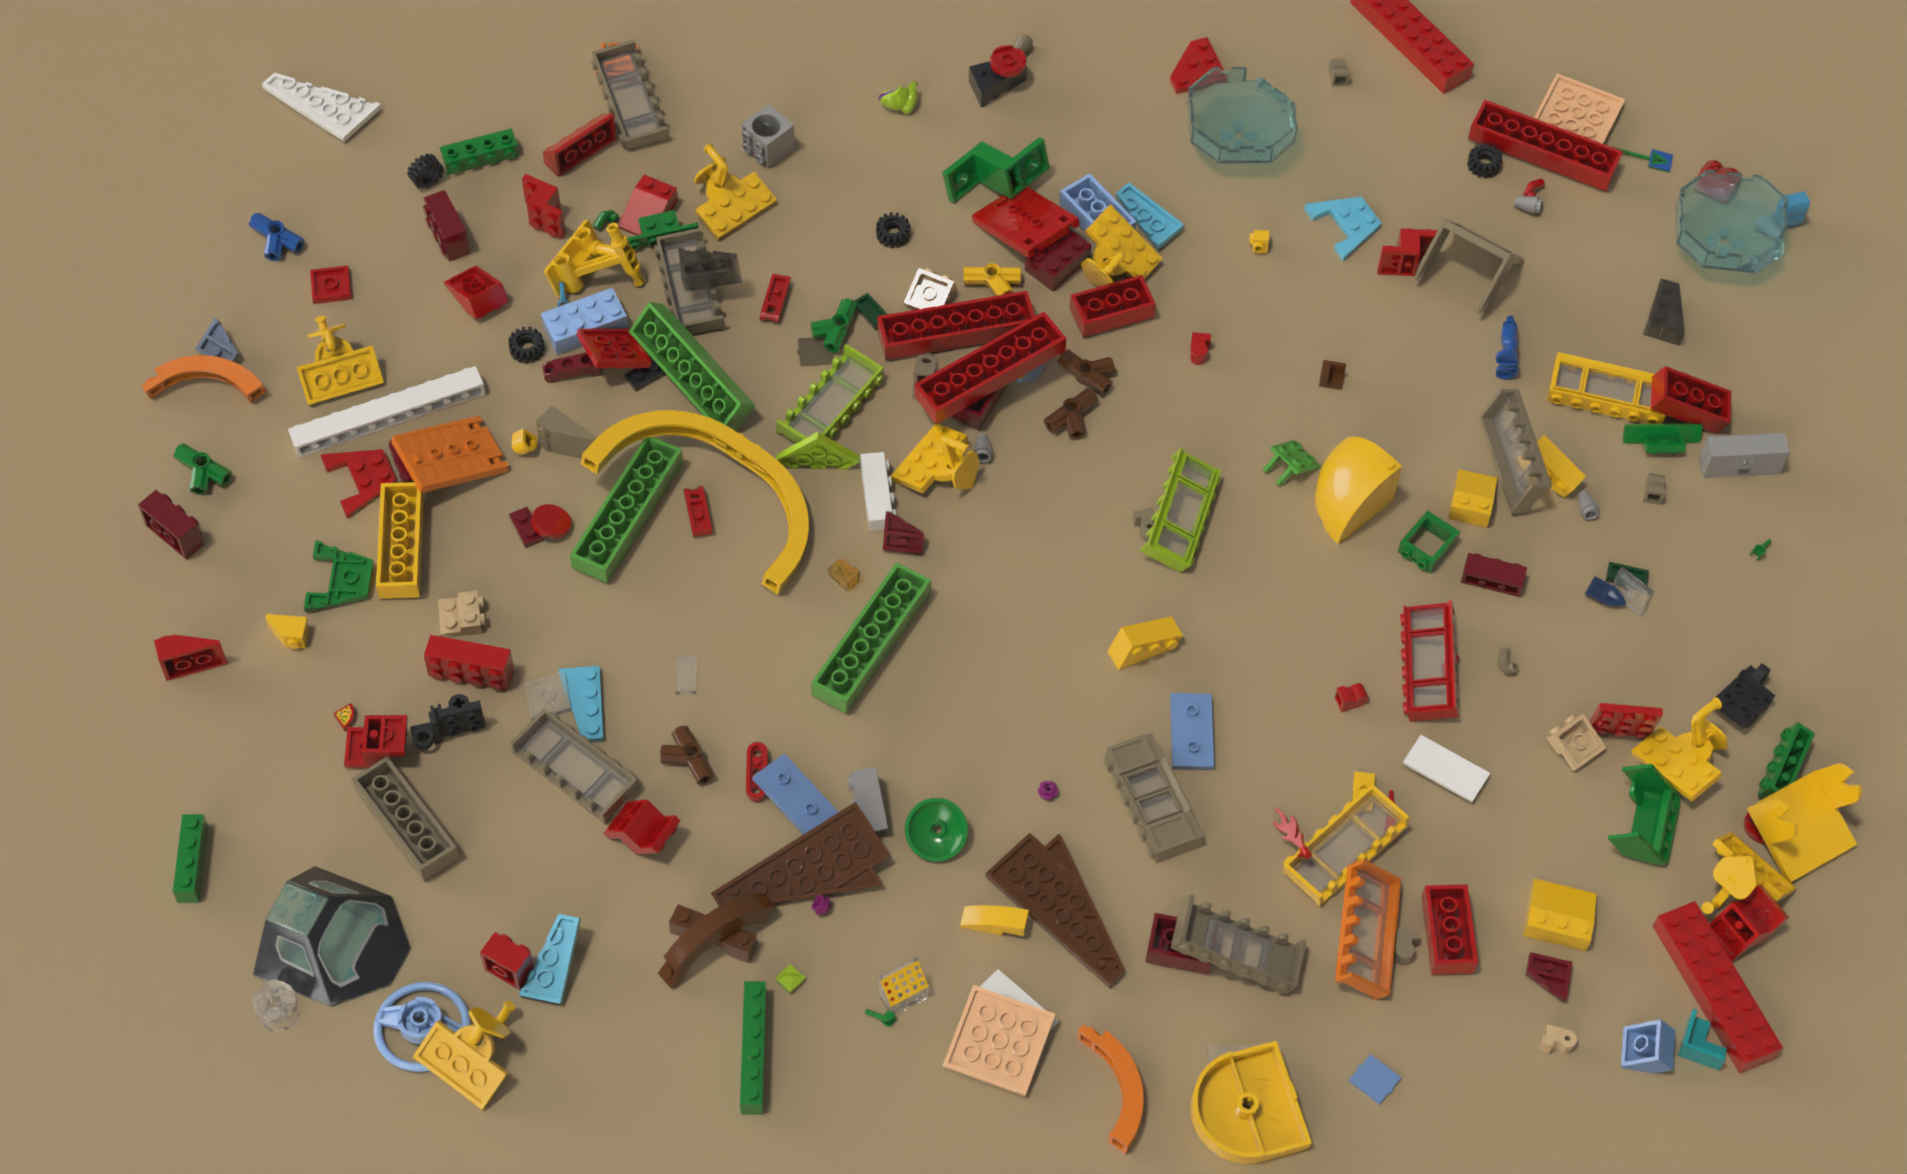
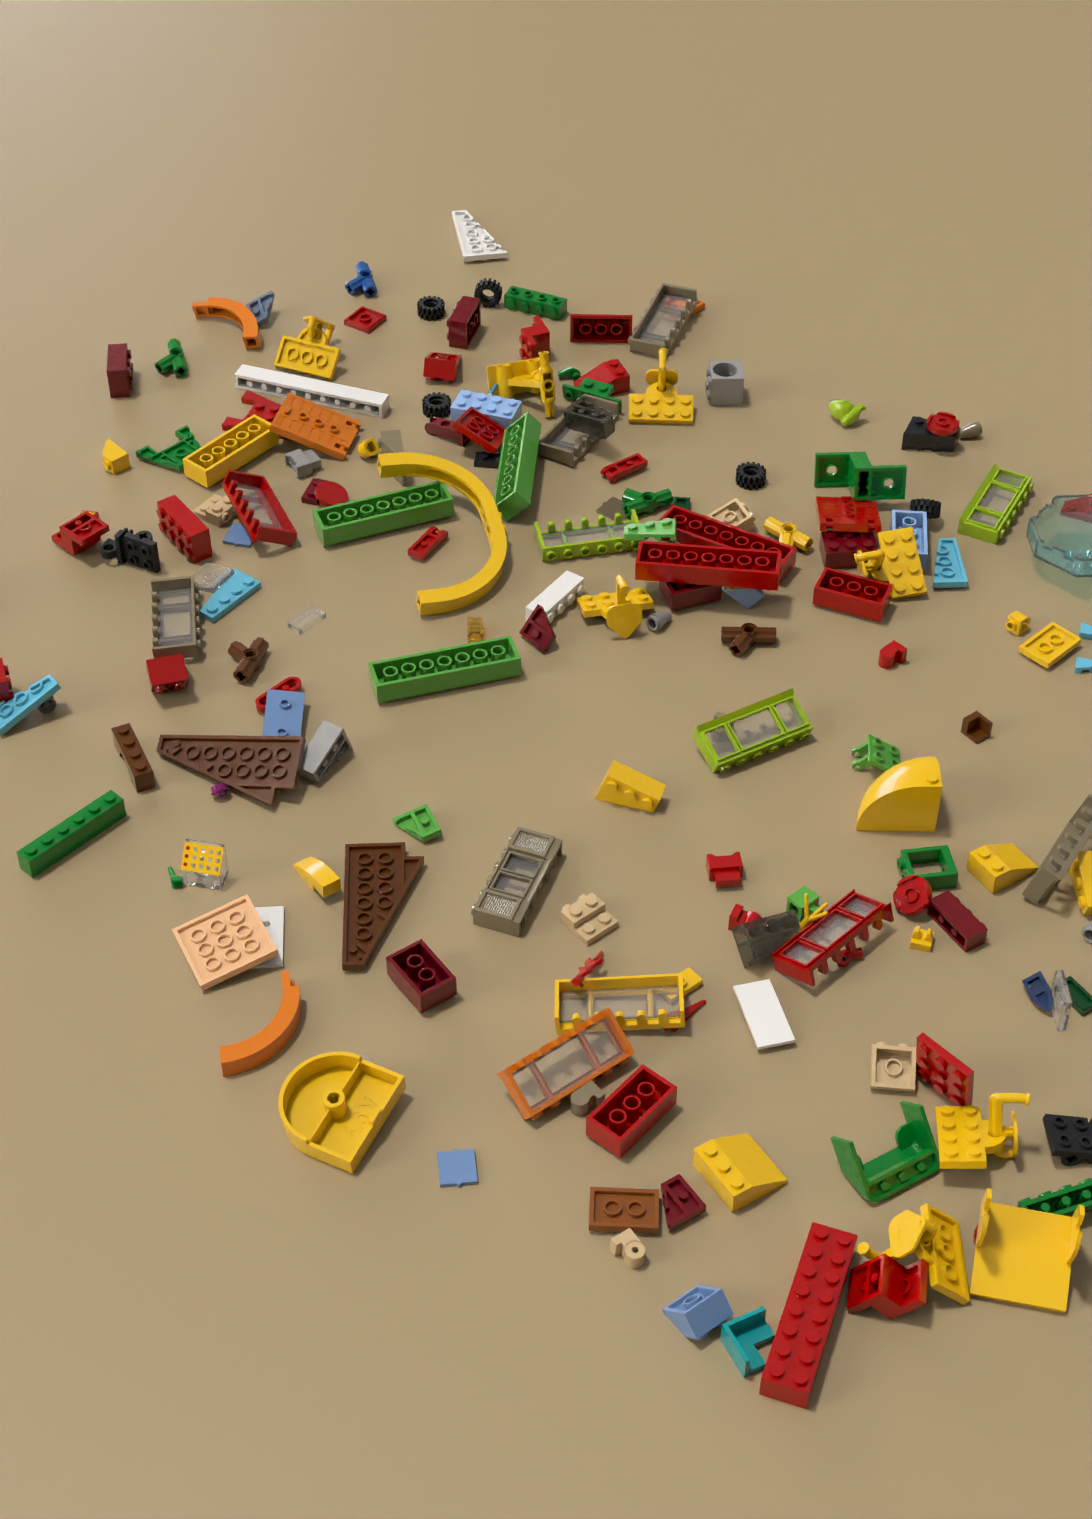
camera: 45 degrees right, 15 degrees down
red slope [154,635,228,681] -> none
dark tan brick [351,757,459,881] -> none
reddish brown arch [658,893,776,988] -> none
lime tile [775,964,806,995] -> none
lime plate [776,432,860,470] -> none
green dish [905,798,968,862] -> none
magenta plate [1038,781,1059,801] -> none
reddish brown piece [1057,349,1115,395] -> none
medium blue plate [1170,693,1214,770] -> none
dark tan window [1171,894,1306,994] -> none
dark tan arm [1498,647,1518,675] -> none
none -> red window [222,470,297,547]
none -> medium blue piece [223,523,253,548]
none -> light grey piece [285,449,321,479]
none -> bright green wing [392,804,443,842]
none -> black tyre [417,295,445,321]
none -> tan plate [561,893,619,946]
none -> dark orange plate [589,1187,659,1234]
none -> bright green wing [624,518,677,541]
none -> red piece [706,852,743,888]
none -> clear smoke wedge [731,909,801,968]
none -> bright green brick [786,885,824,922]
none -> yellow plant [796,893,828,933]
none -> red tile [893,875,932,916]
none -> black tyre [909,498,941,519]
none -> yellow tile [909,926,934,952]
none -> lime window [957,463,1034,545]
none -> yellow plate [1018,622,1082,669]

